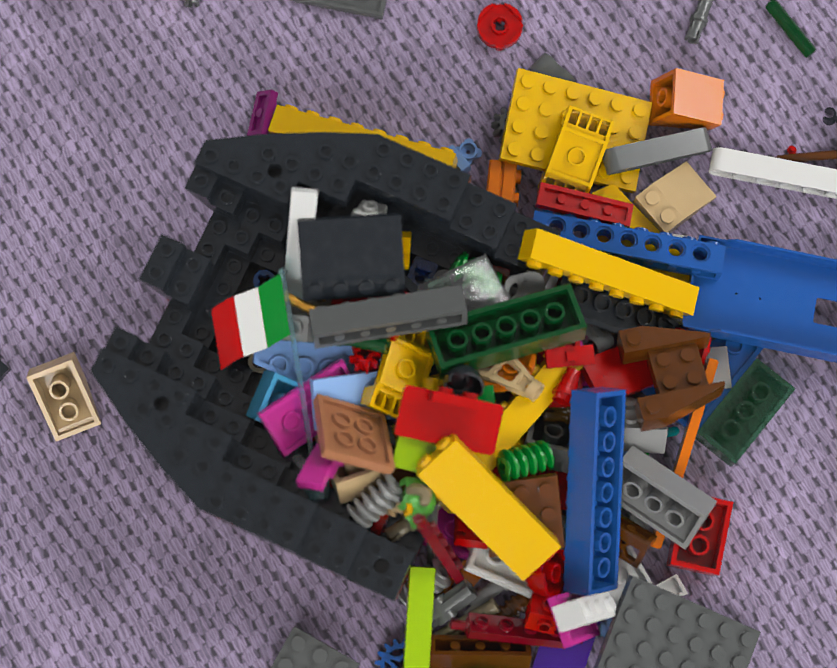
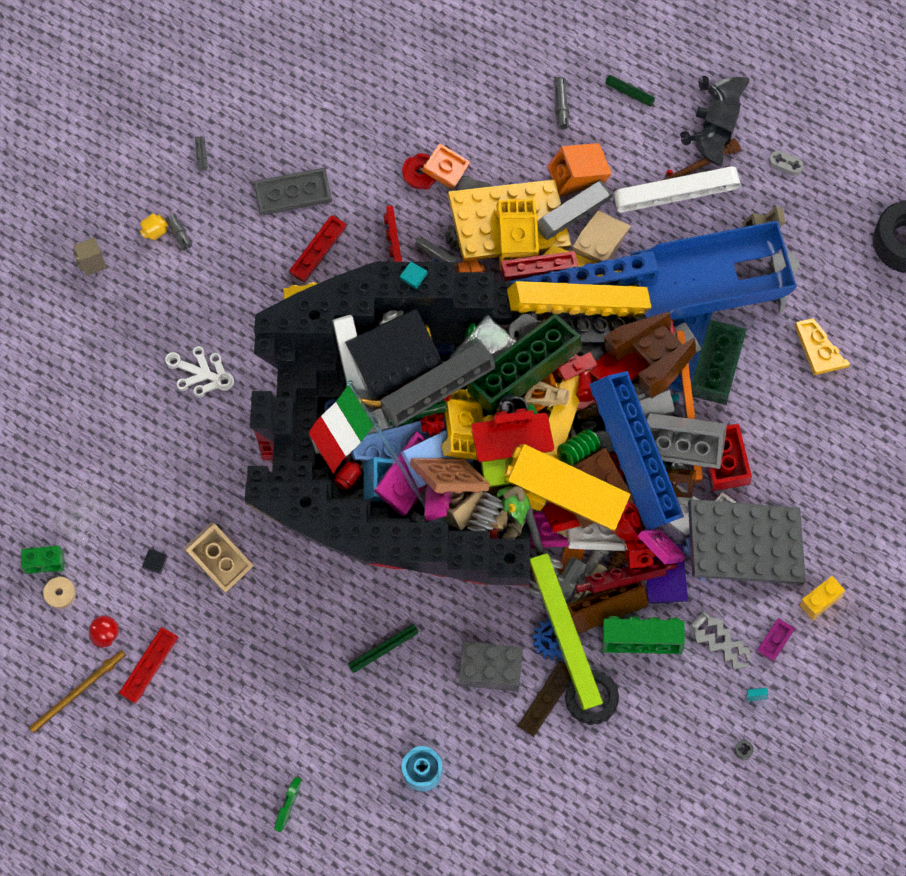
camera: 20 degrees left, 10 degrees down
magenta plate [247,89,278,136] -> none
dark red plate [412,513,465,584] -> none
white brick [552,591,616,633] -> none
none -> white plant [165,346,234,398]
none -> red plate [289,215,347,283]
none -> red brick [334,461,362,491]
none -> dark green axle [348,624,418,673]
none -> red plate [383,205,402,262]
none -> teal tile [400,262,427,289]
none -> dark grey axle [415,237,458,268]
none -> tile [422,143,470,190]

